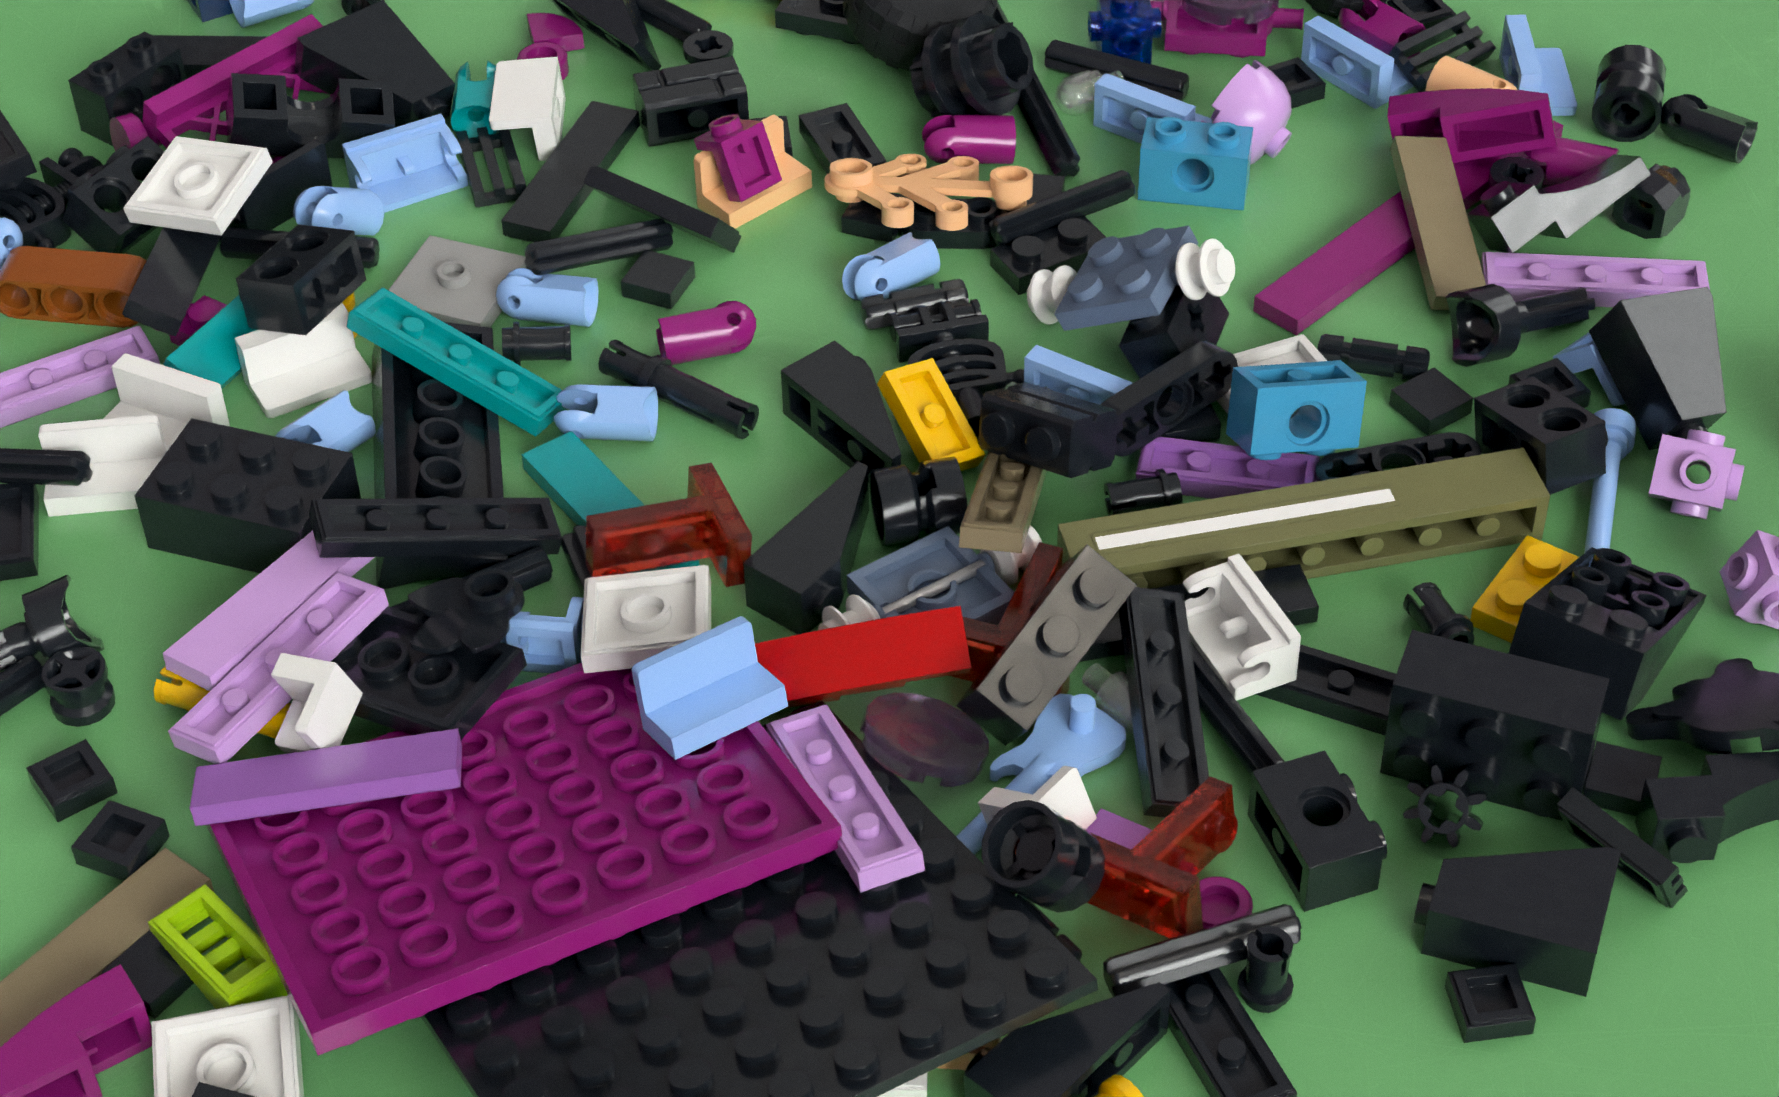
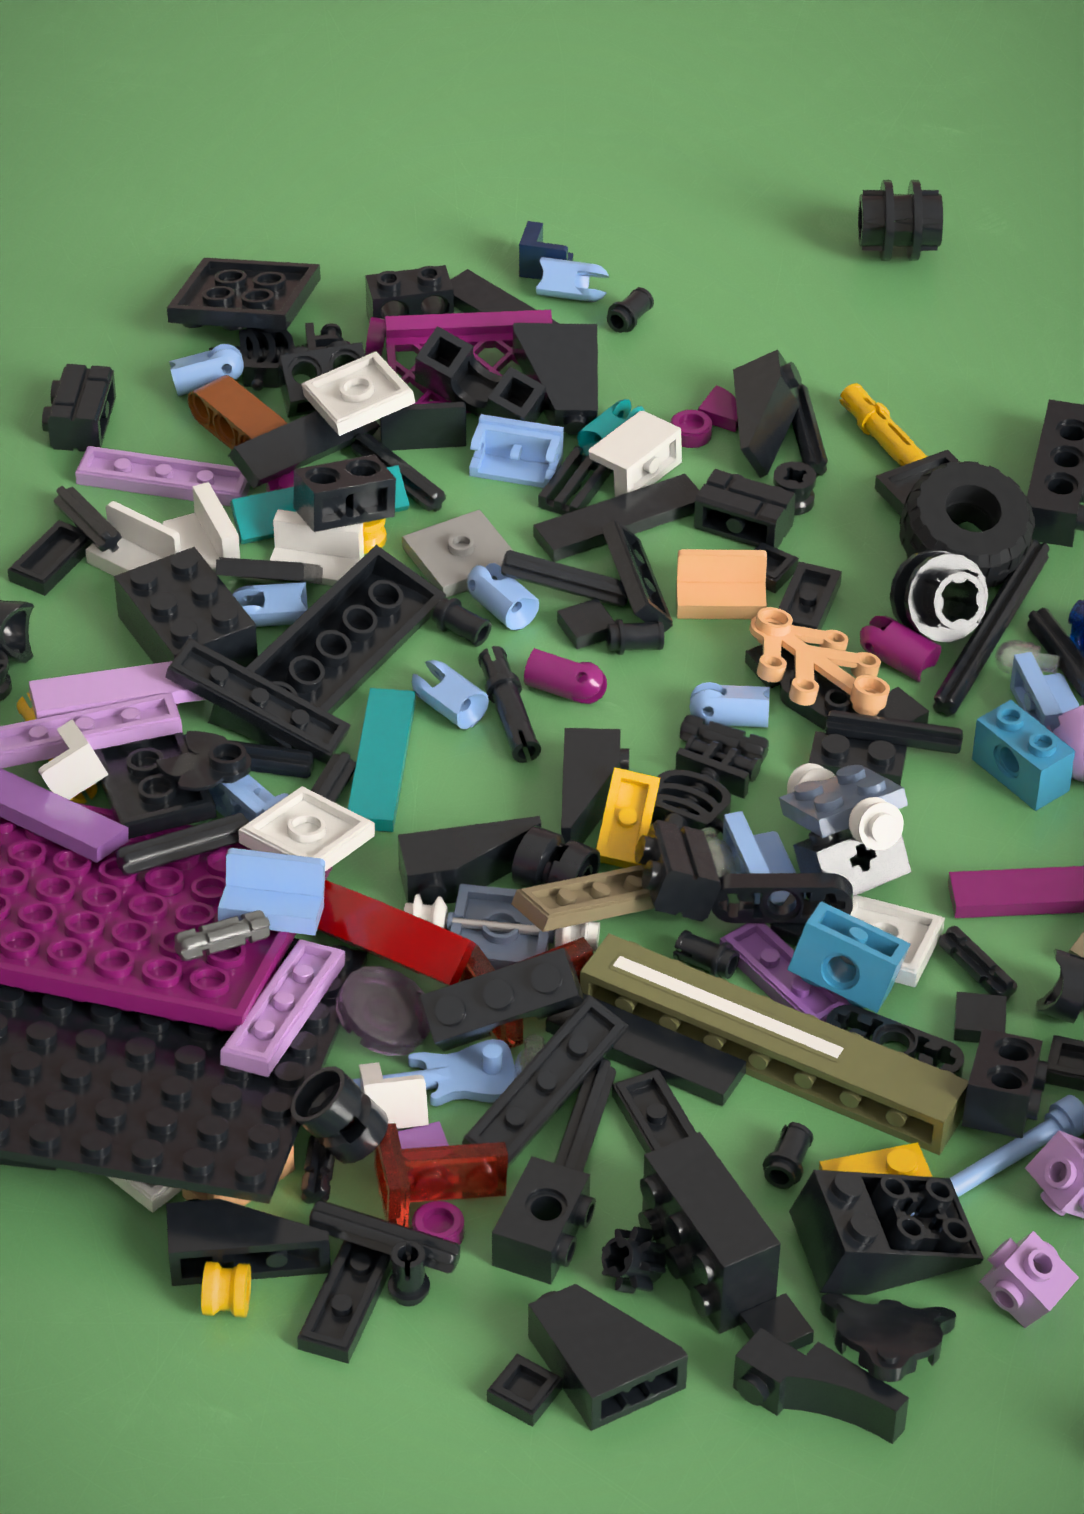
camera: 40 degrees right, 0 degrees up
light blue piece [293,186,384,236] -> none
teal tile [347,287,567,437] -> none
clear red bracket [586,463,752,587] -> none
magenta bracket [694,114,782,202] -> none
white hinge [1183,554,1301,701] -> none
black tile [1557,787,1688,908] -> none
none -> black axle [116,813,249,876]
none -> axle [174,910,270,961]
none -> black tile [215,557,323,583]
none -> black pin [606,619,664,655]

